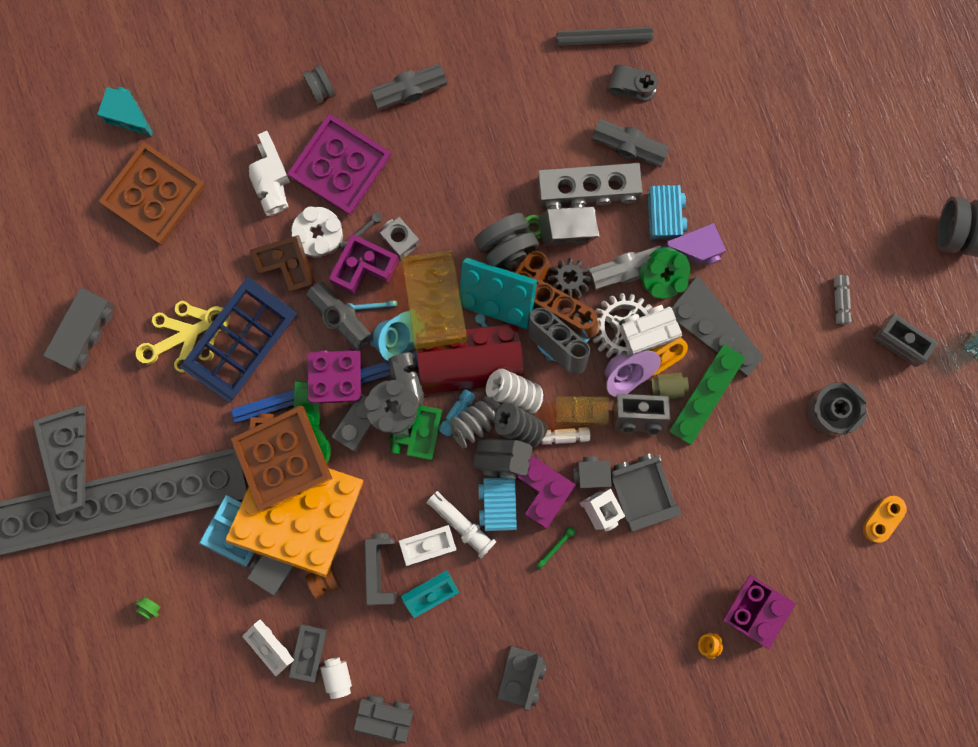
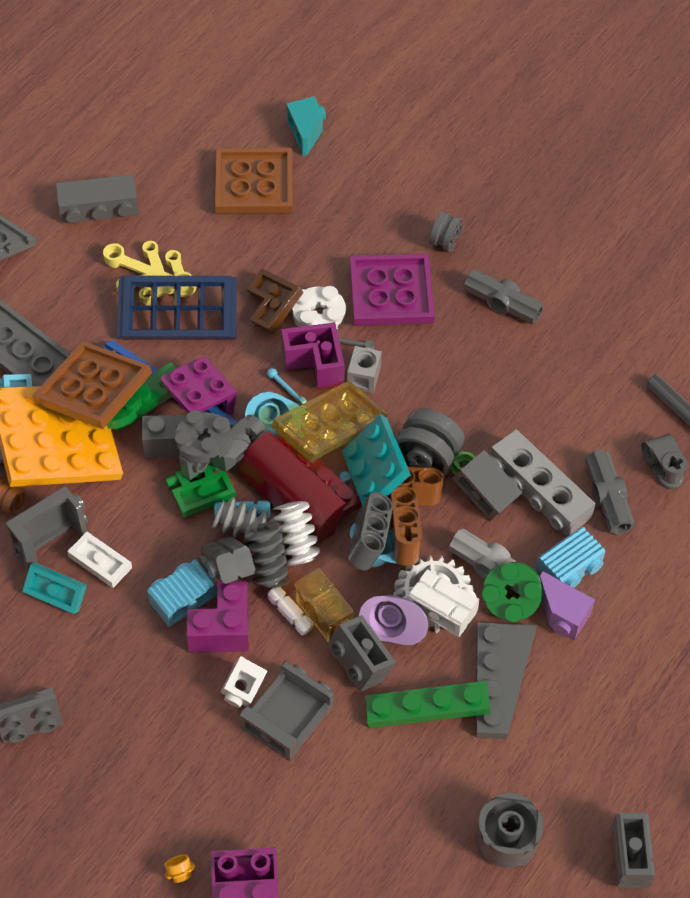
camera: 55 degrees right, 25 degrees down
white plate [249,131,290,217] -> none
dark grey piece [306,282,372,351] -> none
white pin [426,491,496,559] -> none
green hinge [535,527,575,570] -> none
dark grey gear [548,257,591,299] -> none
dark grey brick [573,456,611,489] -> none
light orange plate [649,337,688,376] -> none
olive brick [651,372,689,399] -> none
light grey axle [834,275,851,325] -> none

